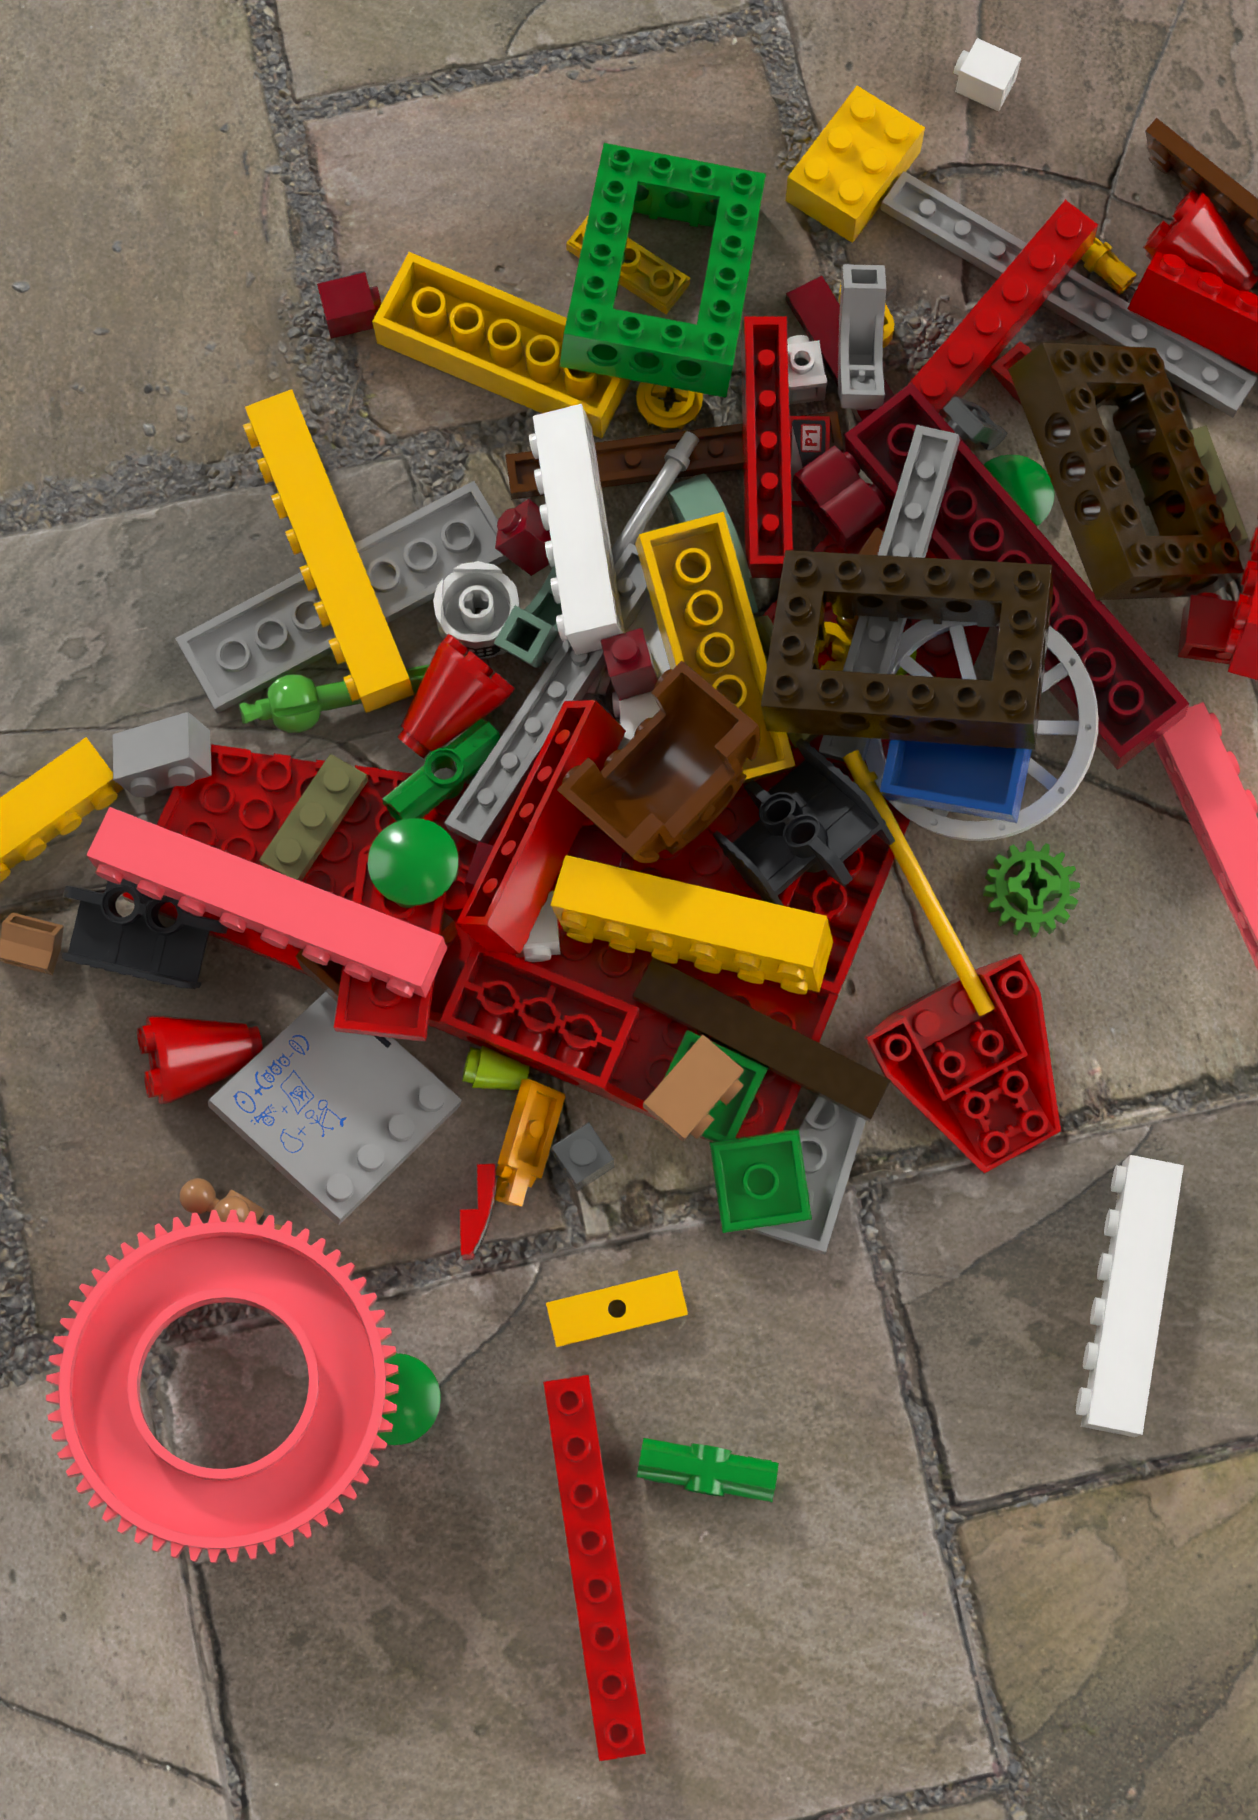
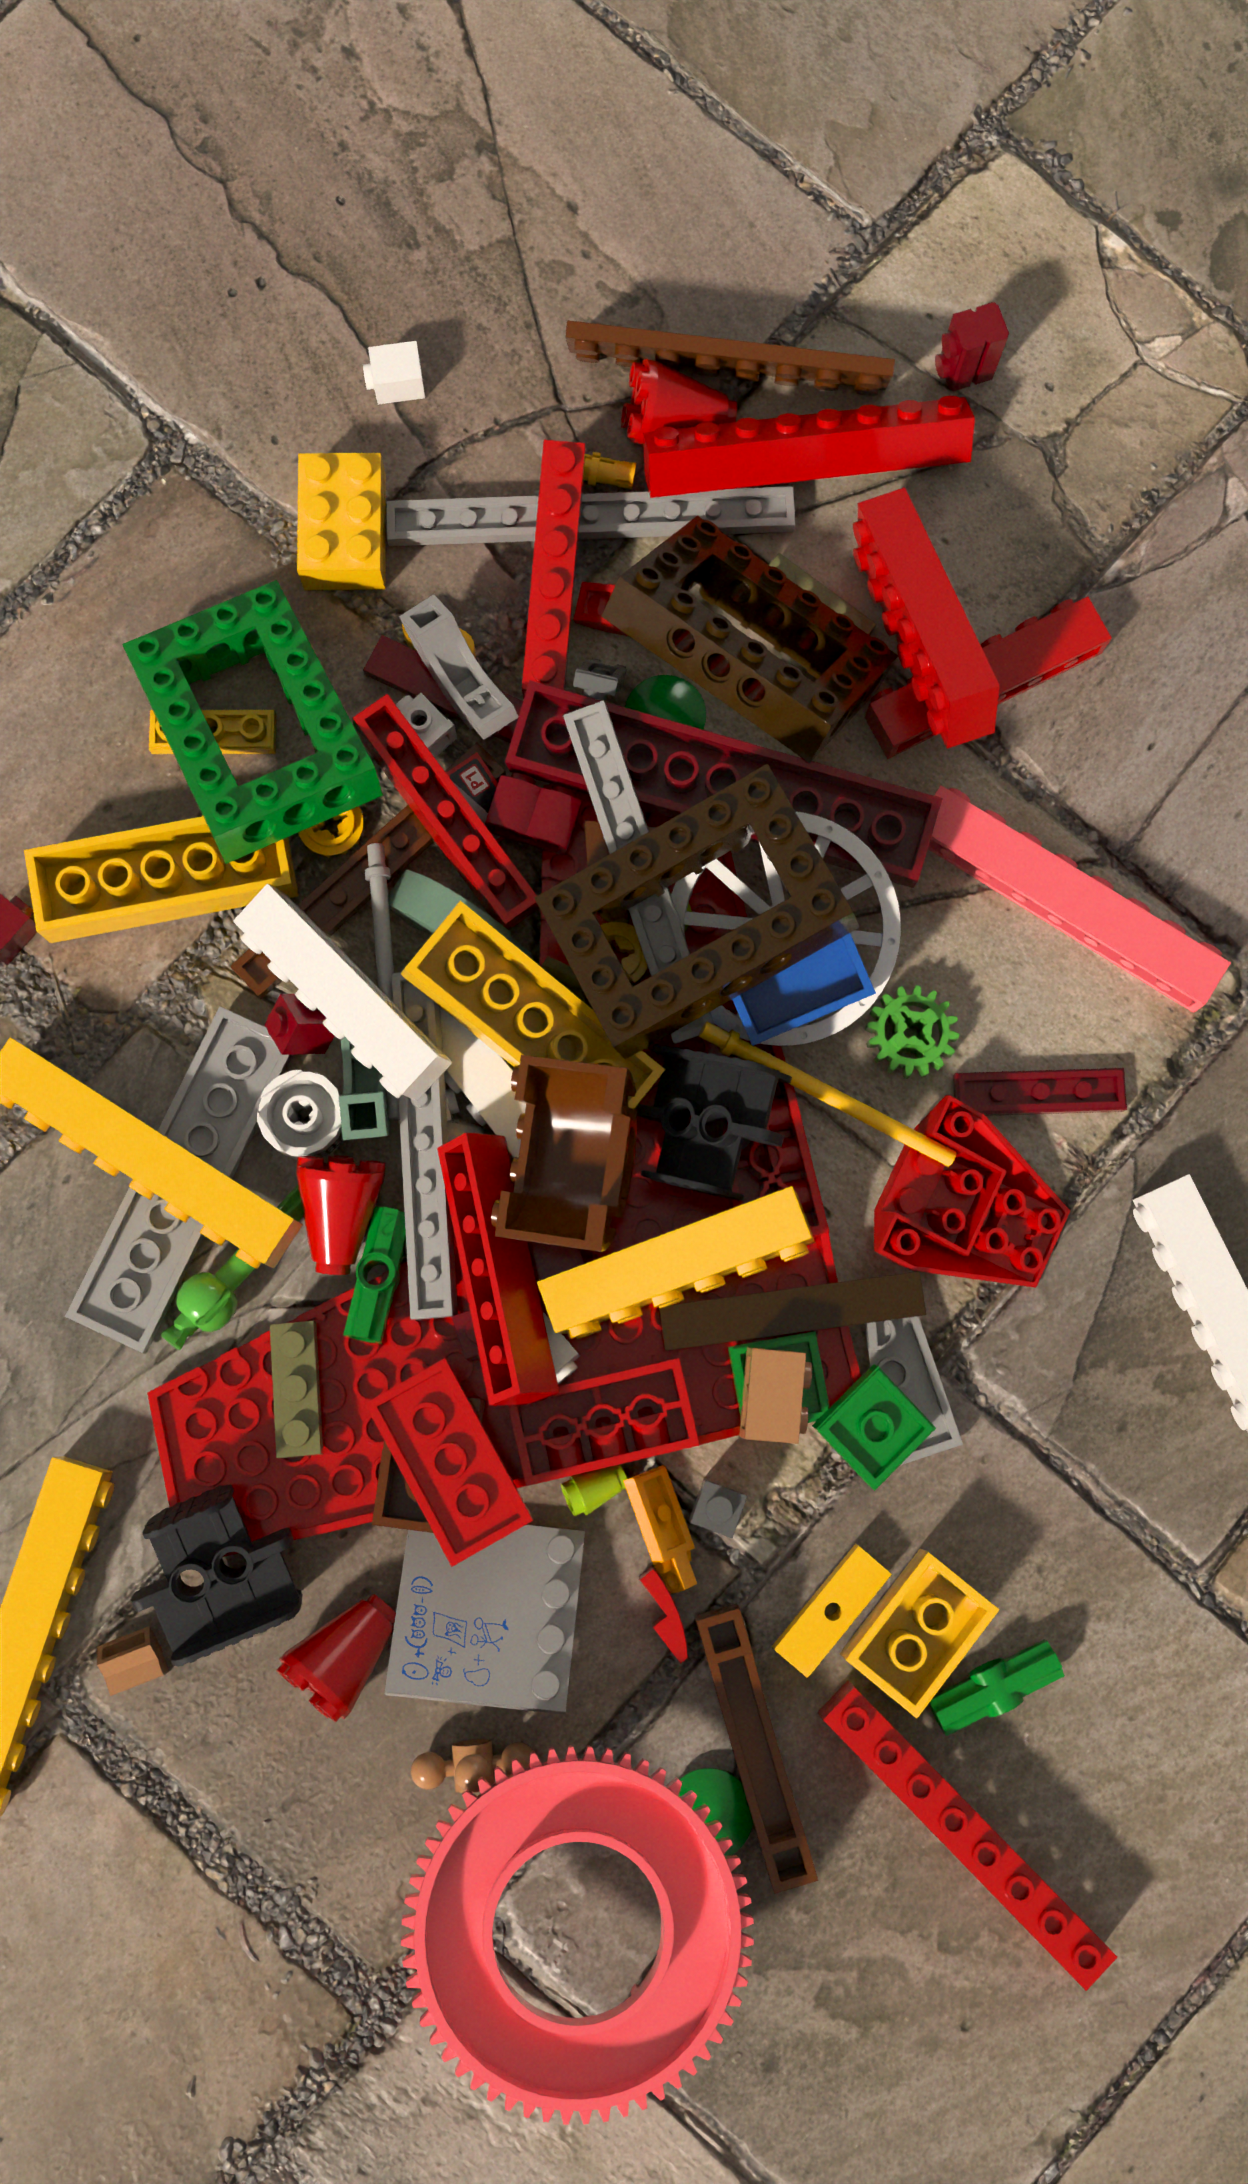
camera: 40 degrees left, 5 degrees up
coral brick [86,807,447,998] -> none
light grey brick [113,712,211,797] -> none
green dish [368,818,459,908] -> none
dark red brick [600,628,658,701] -> none
none -> reddish brown arch [694,1603,818,1894]
none -> yellow brick [839,1548,999,1718]
none -> dark red tile [953,1068,1127,1116]

